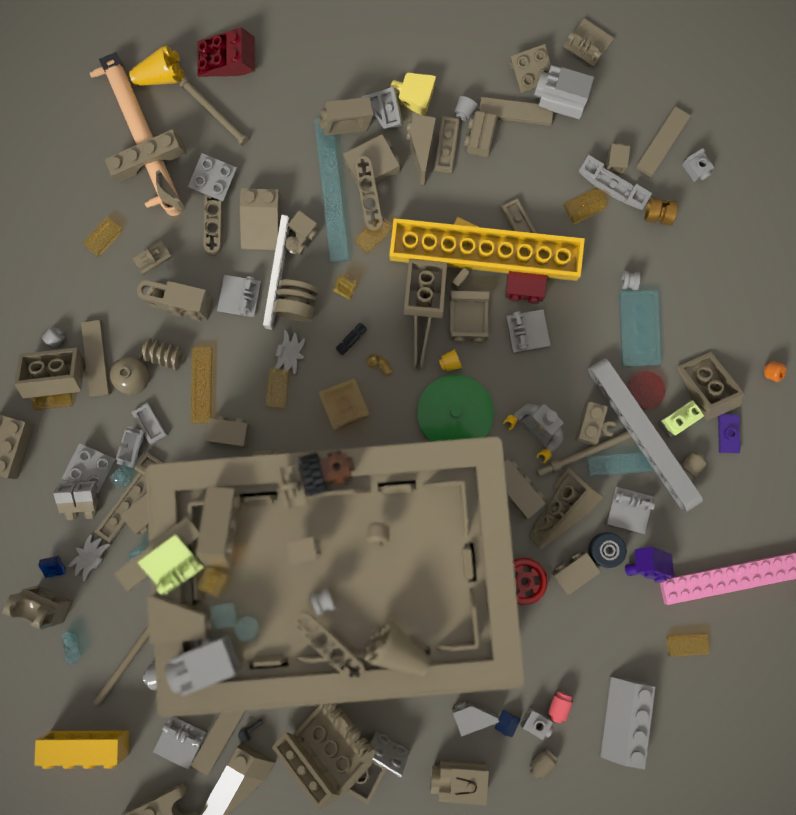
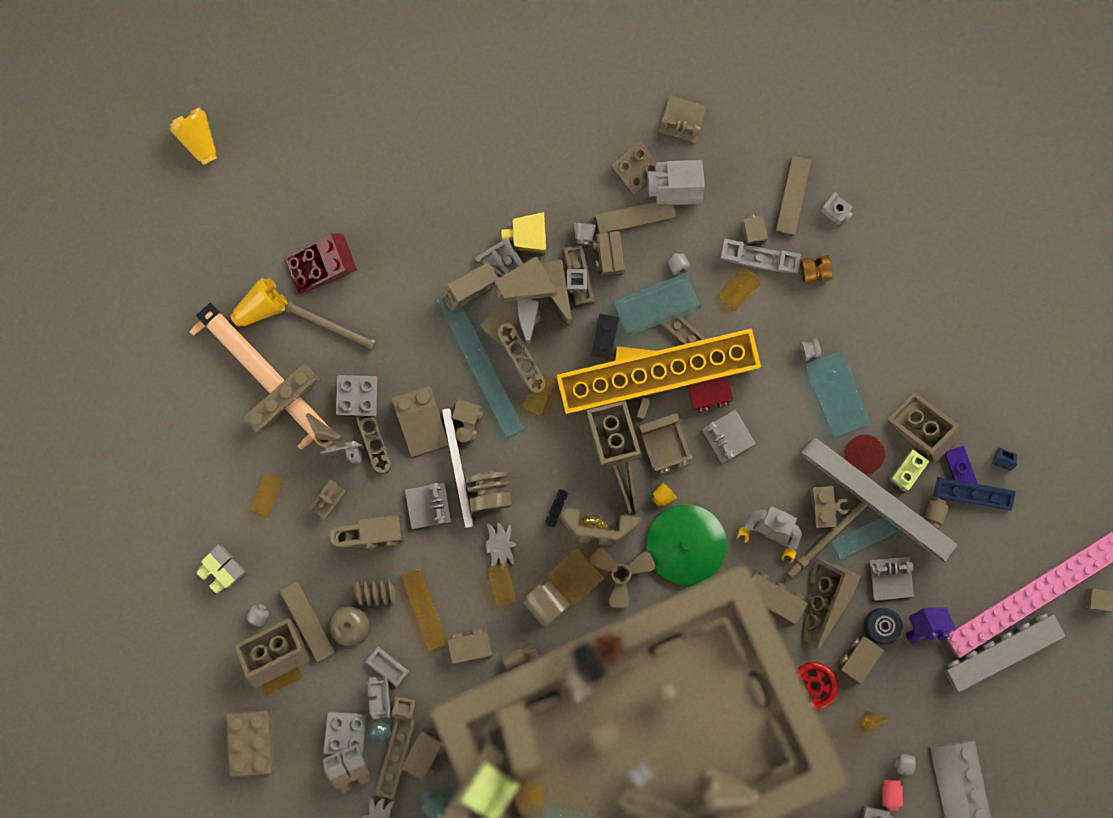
camera: 25 degrees left, 0 degrees up
clear yellow tile [333,274,357,300] -> none
clear yellow tile [666,633,710,657] -> none
orange piece [764,361,787,382] -> none
none -> hips [196,544,248,594]
none -> light grey hinge [320,441,364,465]
none -> dark tan slope [494,256,557,301]
none -> light grey slope [518,299,539,343]
none -> dark tan piece [523,580,571,628]
none -> dark tan slope [562,508,642,546]
none -> light grey brick [567,269,587,293]
none -> dark tan piece [590,548,655,608]
none -> black brick [591,314,619,359]
none -> clear light blue tile [613,273,701,336]
none -> light grey piece [668,253,690,275]
none -> clear yellow slope [859,711,888,733]
none -> light grey piece [894,754,916,776]
none -> dark blue tile [933,477,1016,511]
none -> light grey brick [943,613,1066,692]
none -> dark blue slope [992,447,1017,471]

